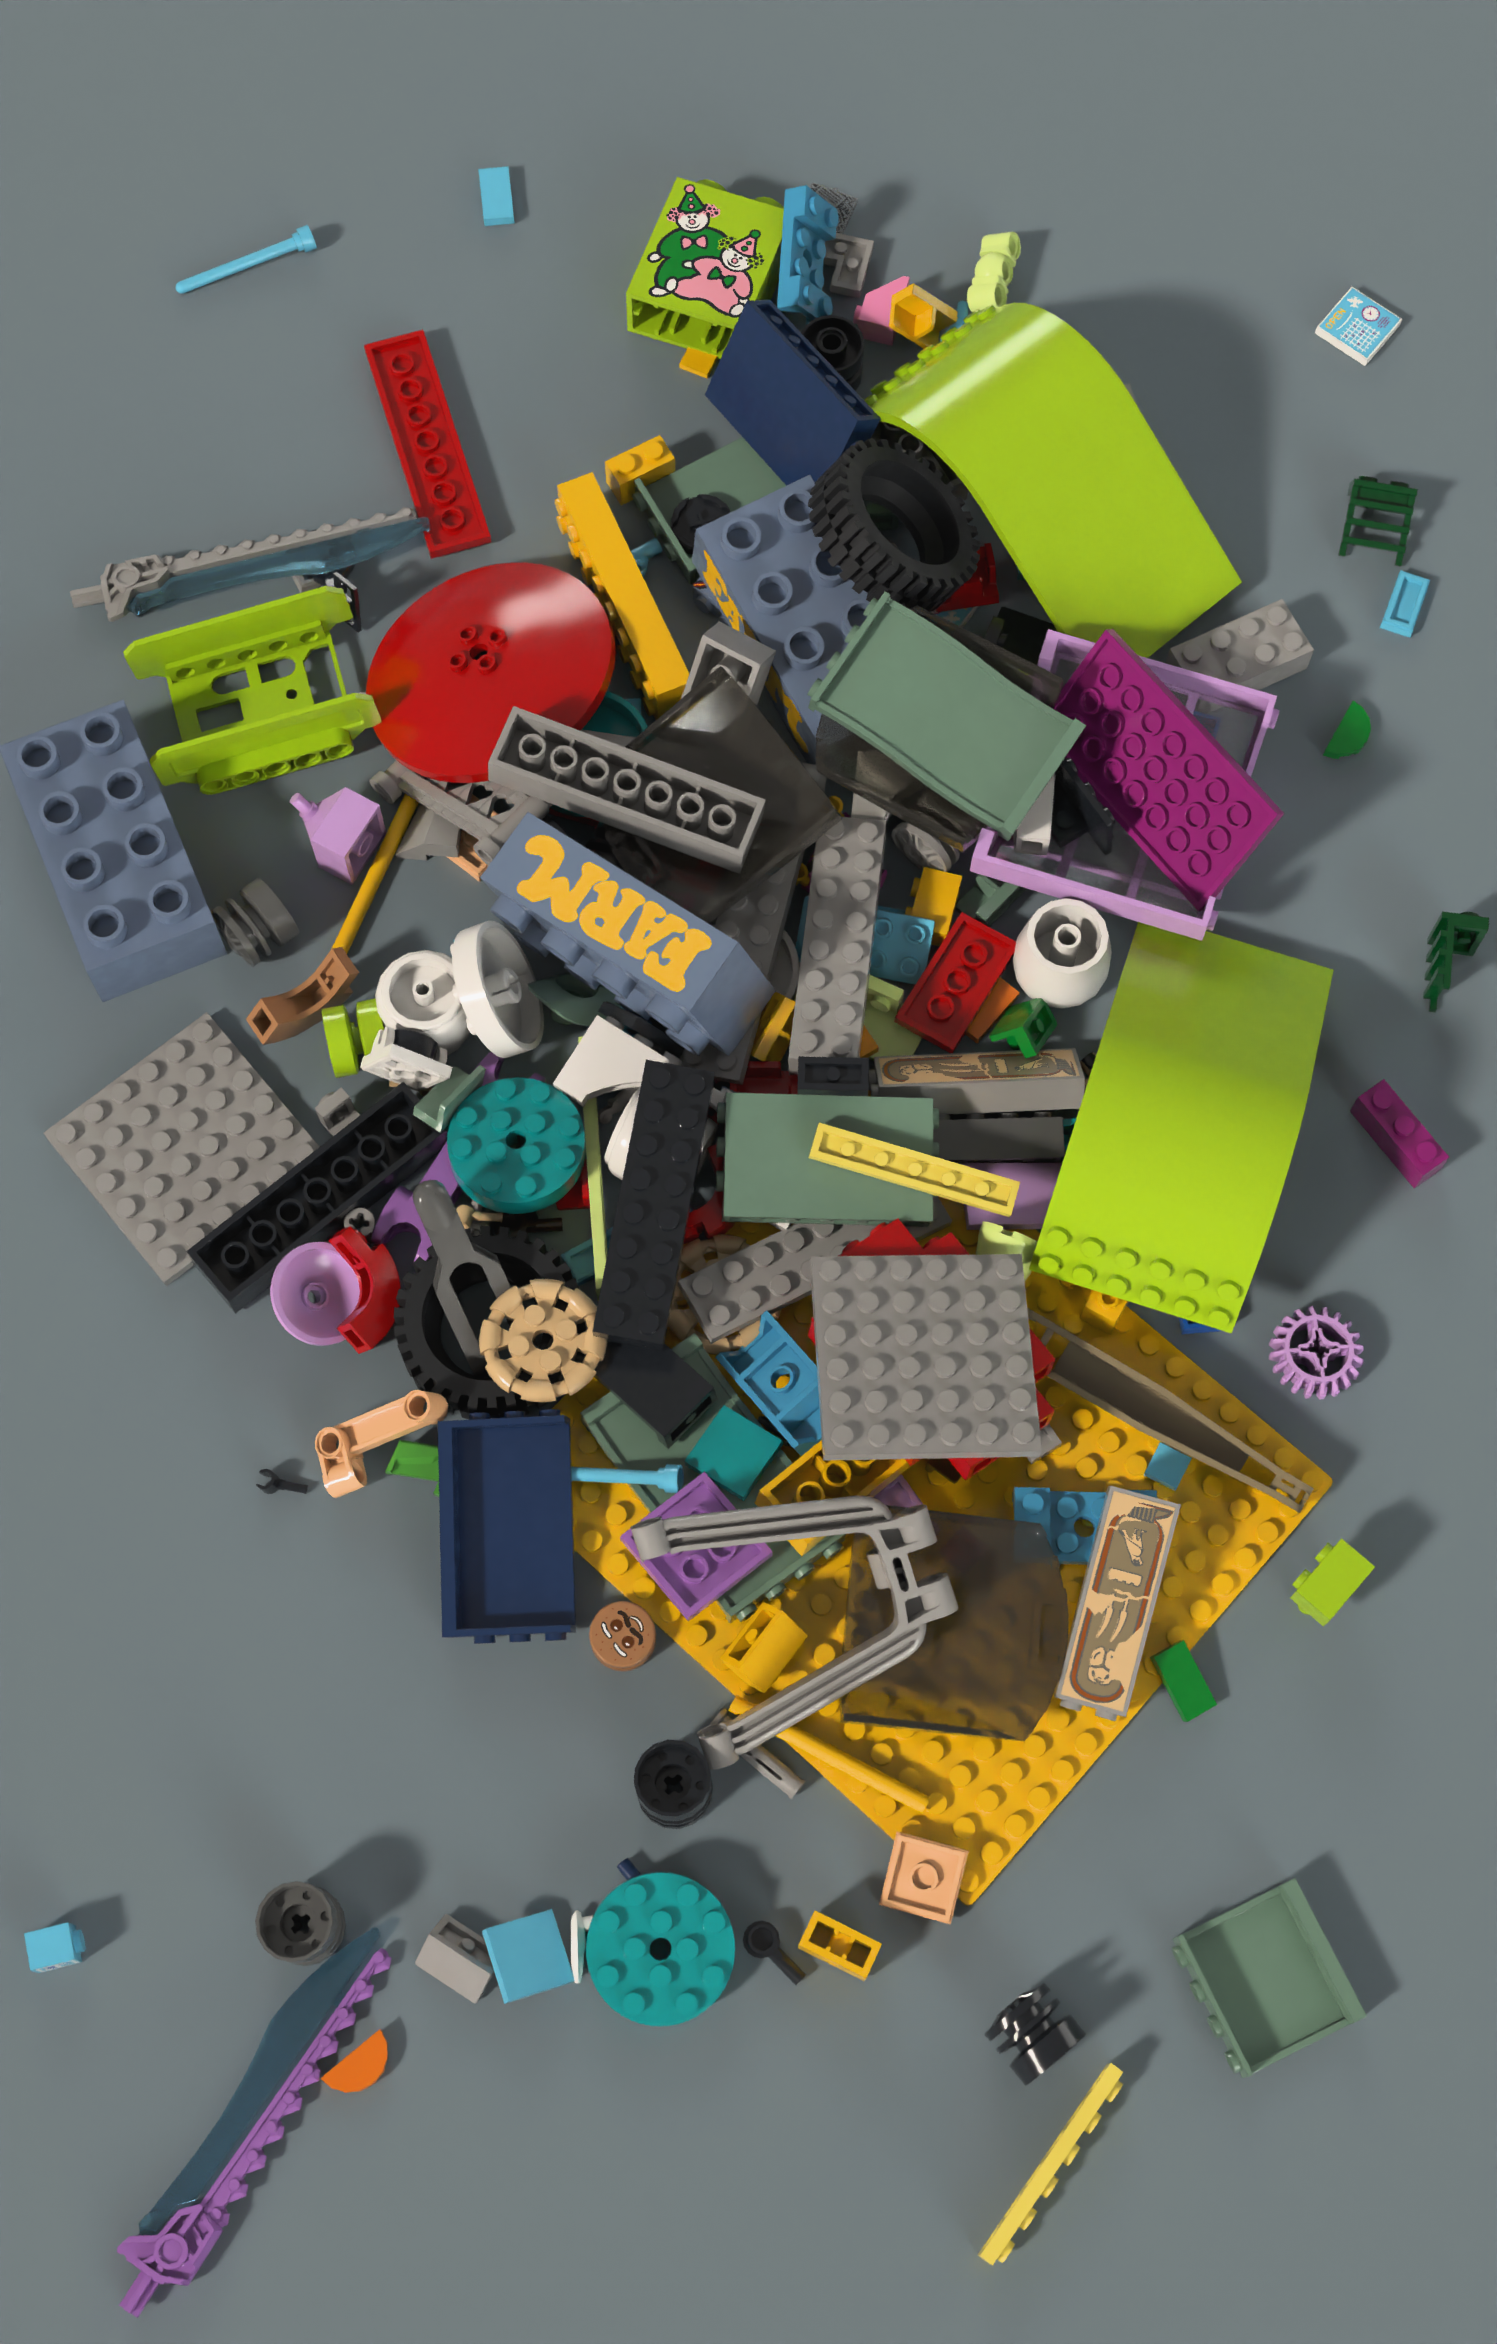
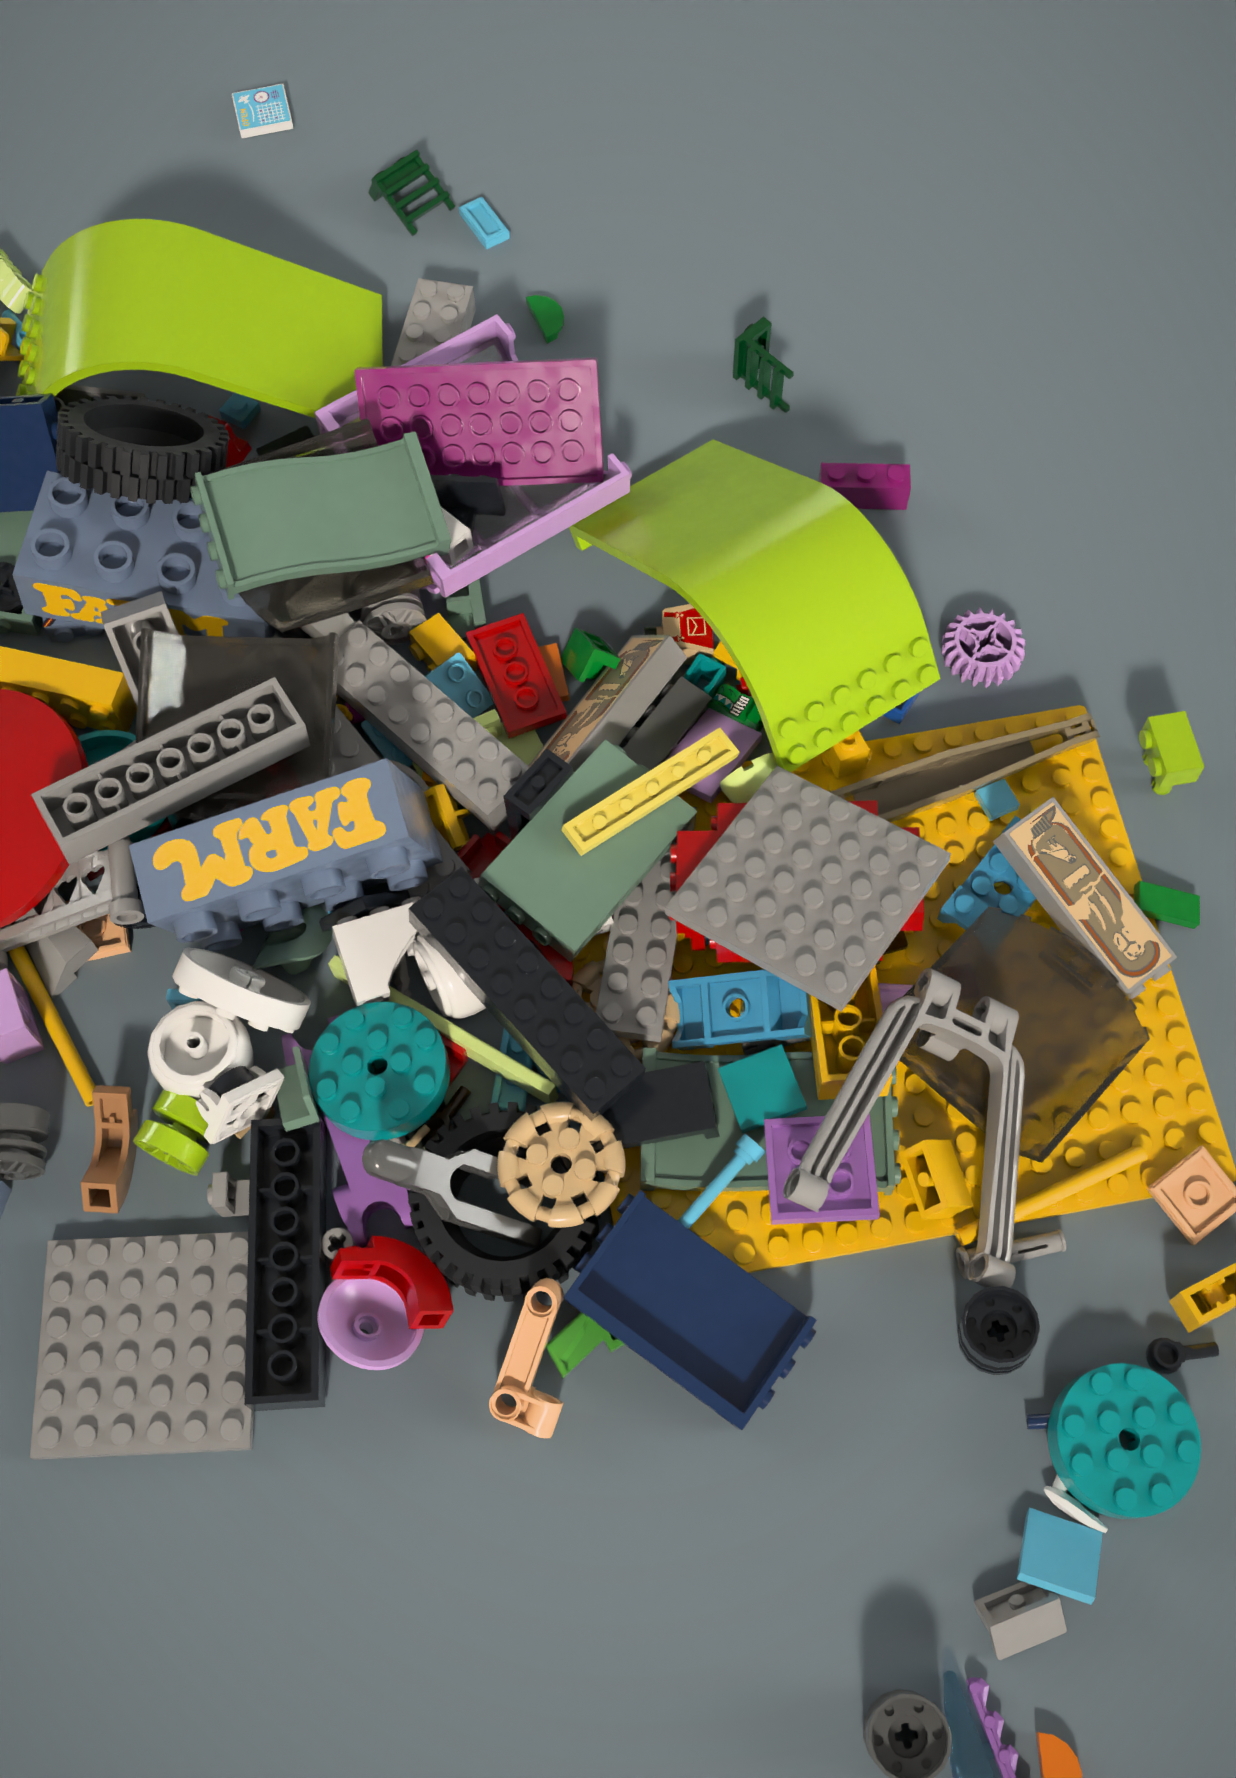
camera: 50 degrees left, 5 degrees down
black hand [256,1469,308,1494] -> none
medium nougat head [589,1601,656,1671] -> none
white piece [1012,898,1112,1009] -> none

